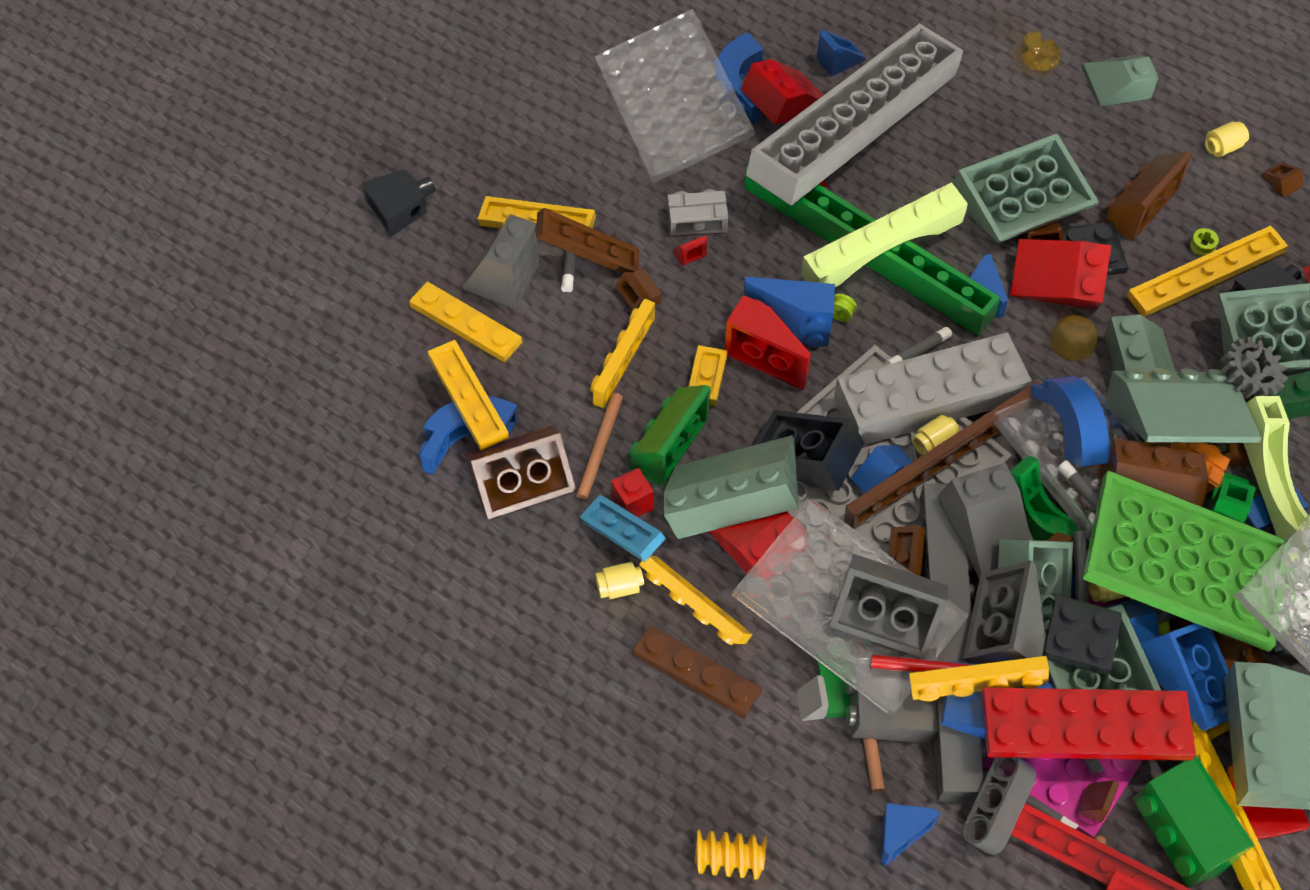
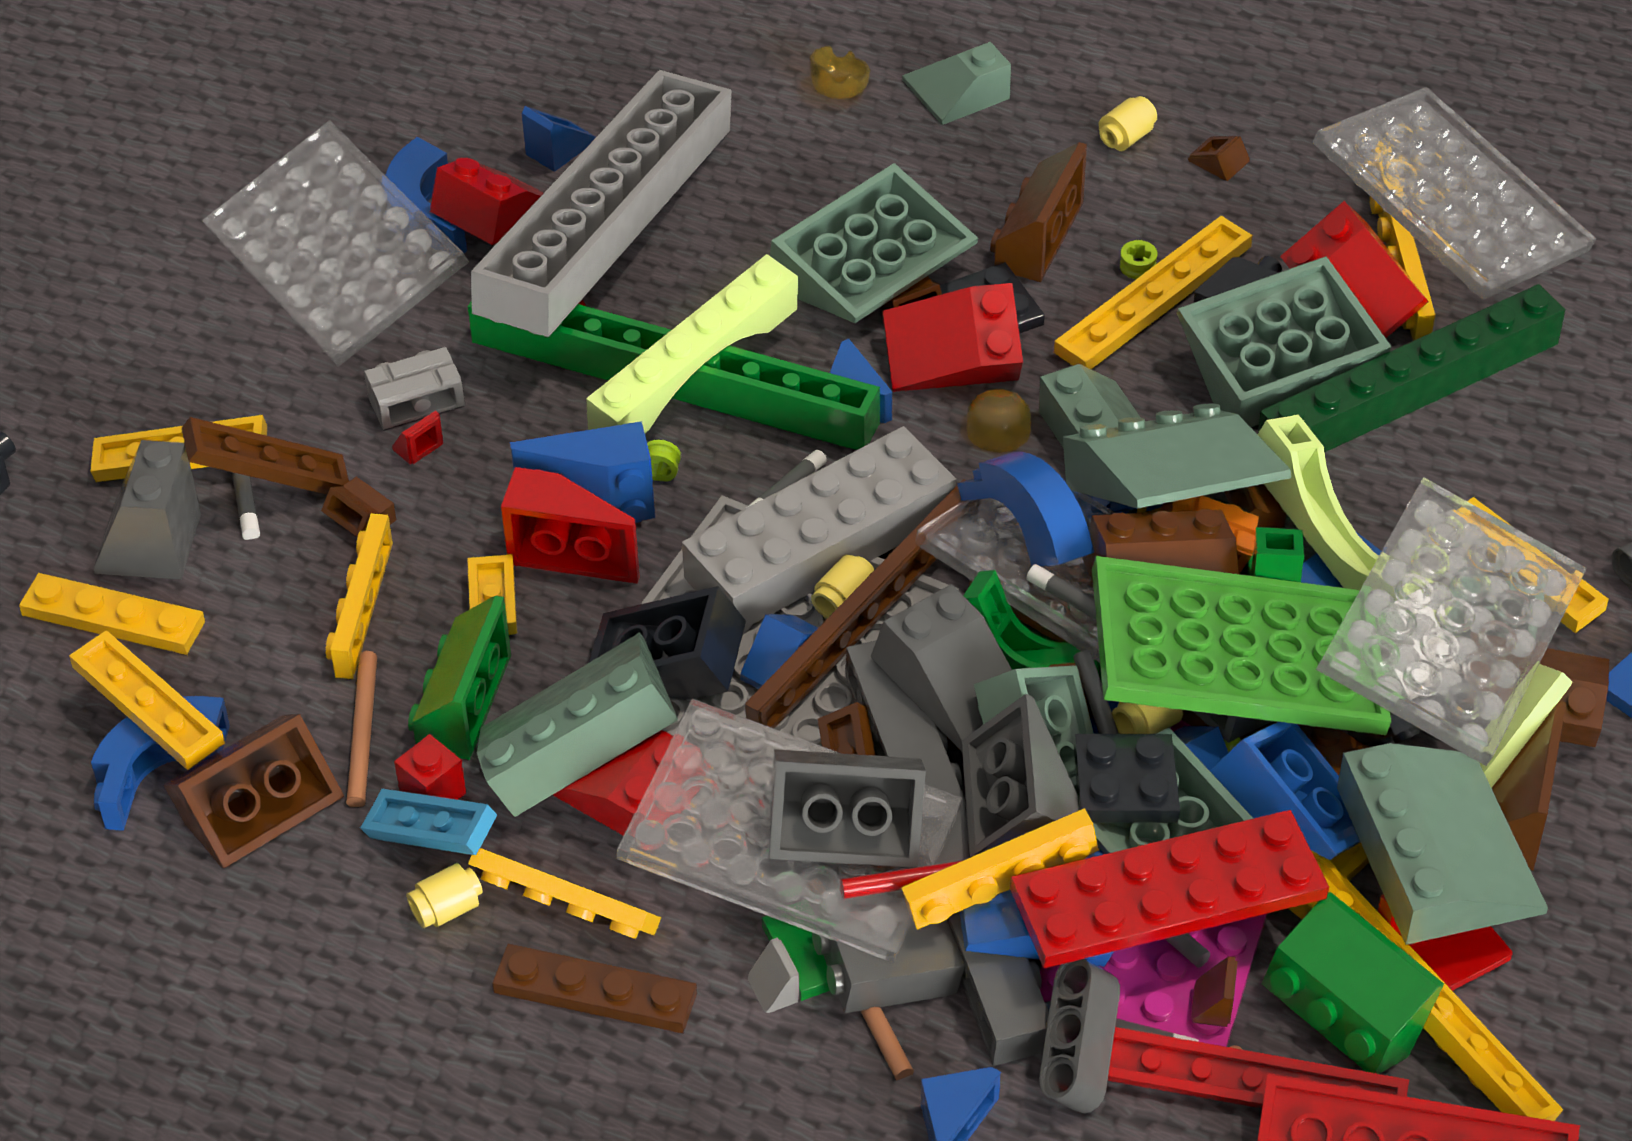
camera: 15 degrees left, 10 degrees down
dark grey gear [1220,337,1287,399] -> none

